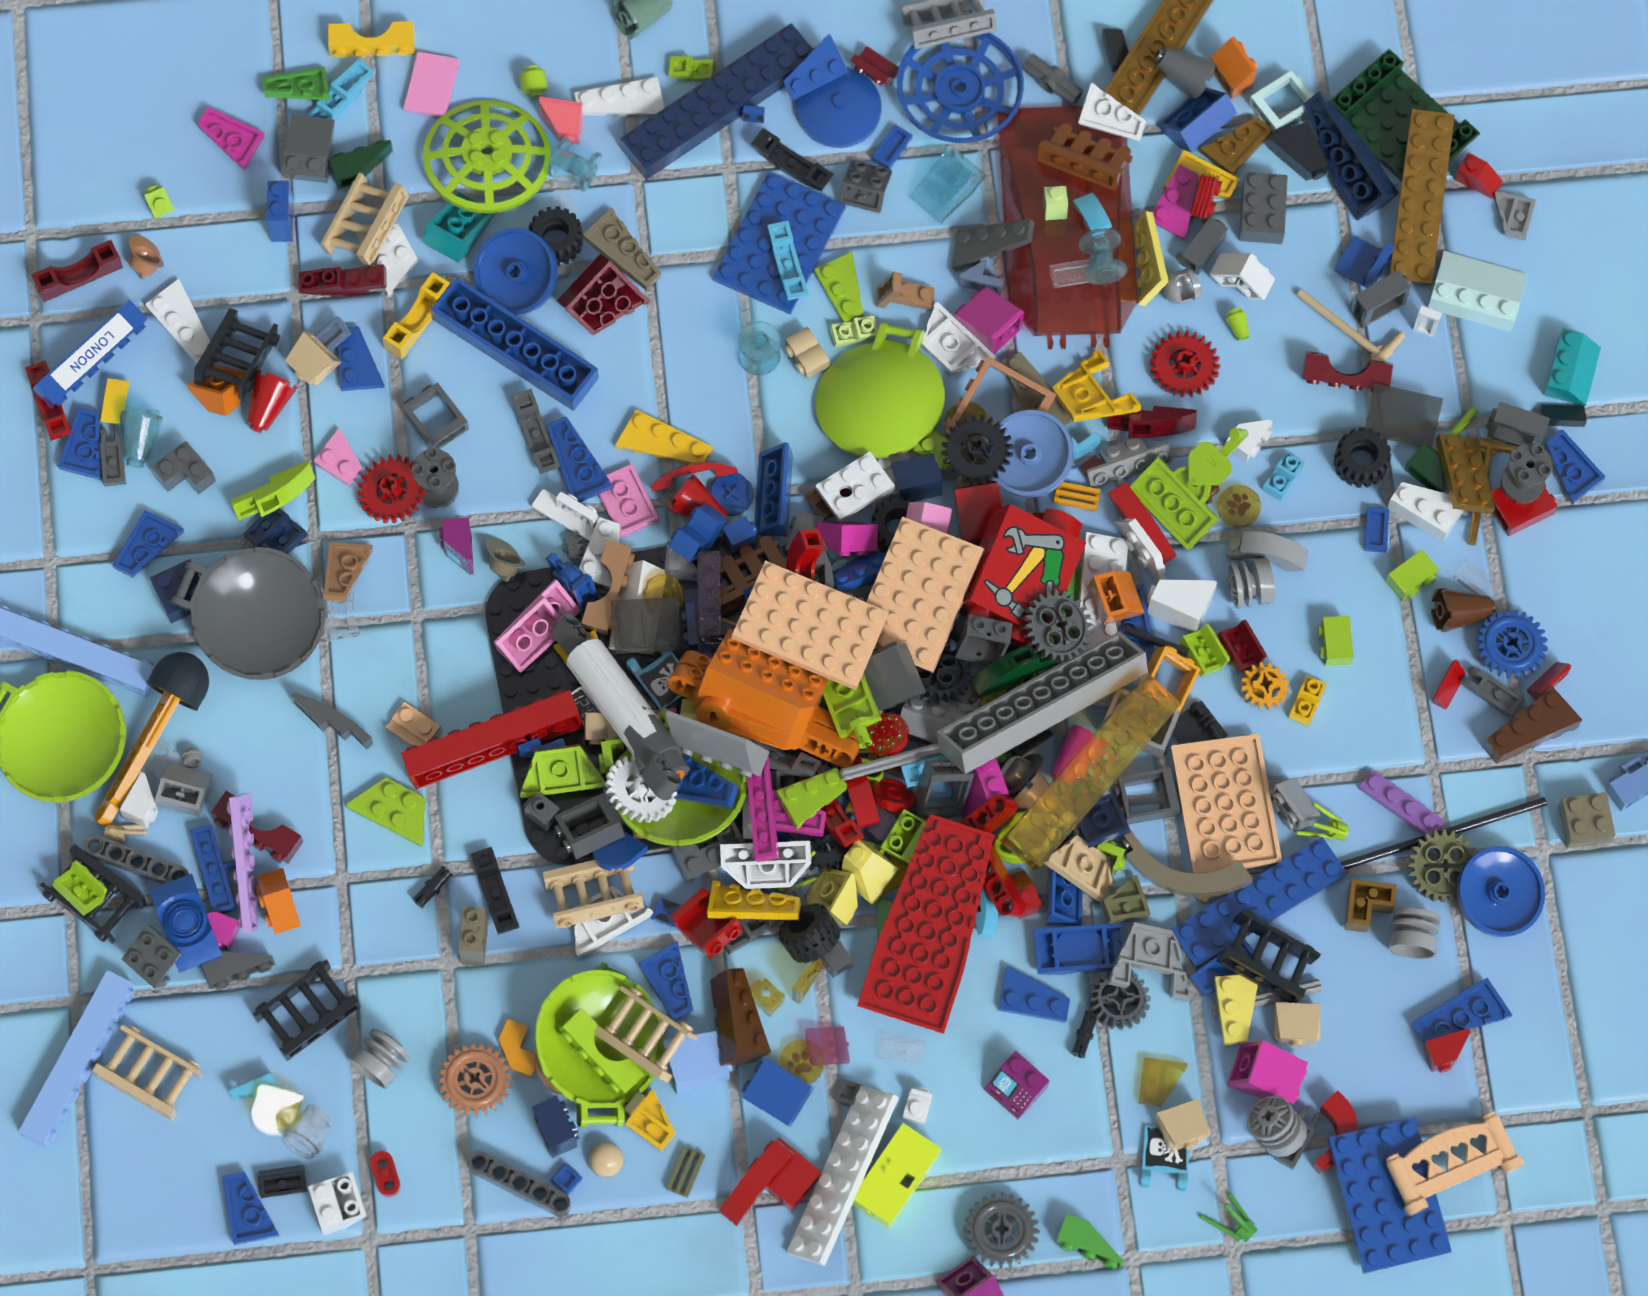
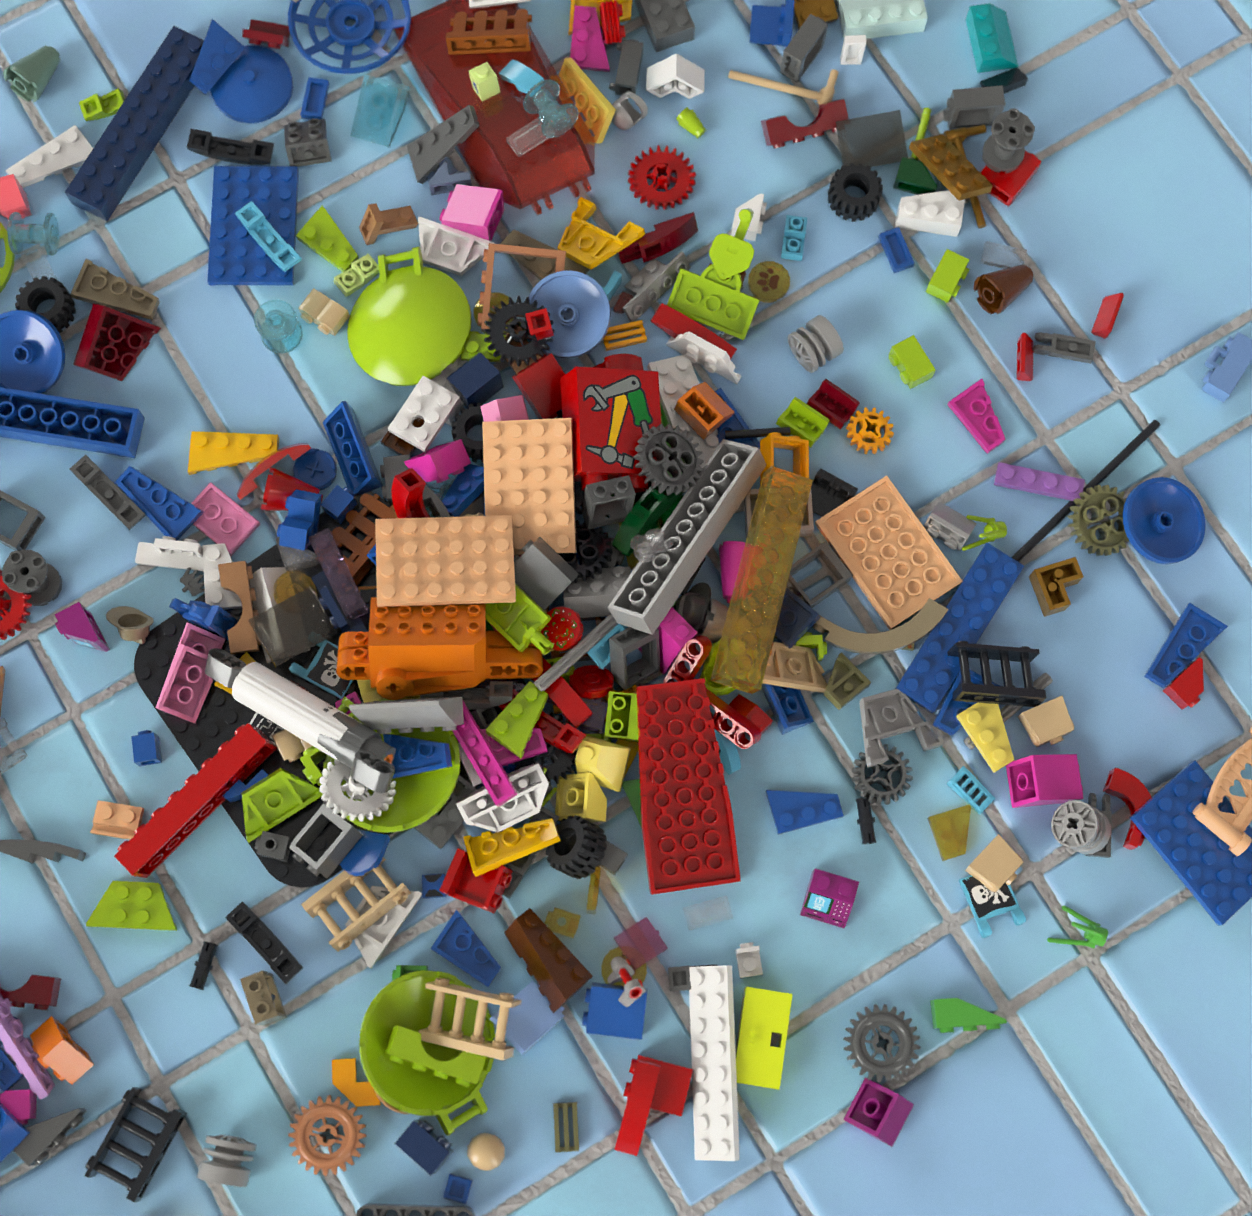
camera: 25 degrees left, 5 degrees up
olive tile [624,1091,645,1118] -> none
yellow wing [625,1089,676,1153] -> none
blue tile [743,105,765,124] -> none
blue slope [1033,923,1125,975] -> none
white slope [1146,580,1217,633] -> none
light grey arch [1226,531,1308,572] -> none
yellow slope [1288,675,1327,726] -> none
light grey wheel [1389,907,1441,959] -> none
blue gear [1475,609,1548,679] -> none
reddish brown wedge [1482,687,1582,764] -> none
blue wing [1545,429,1605,505] -> none
dark tan brick [1558,792,1616,848] -> none
none -> blue brick [131,730,162,766]
none -> red brick [525,308,554,340]
none -> light grey piece [608,956,646,1007]
none -> clear plate [630,528,673,562]
none -> medium azure slope [946,766,995,815]
none -> dark pink wing [947,379,1006,454]

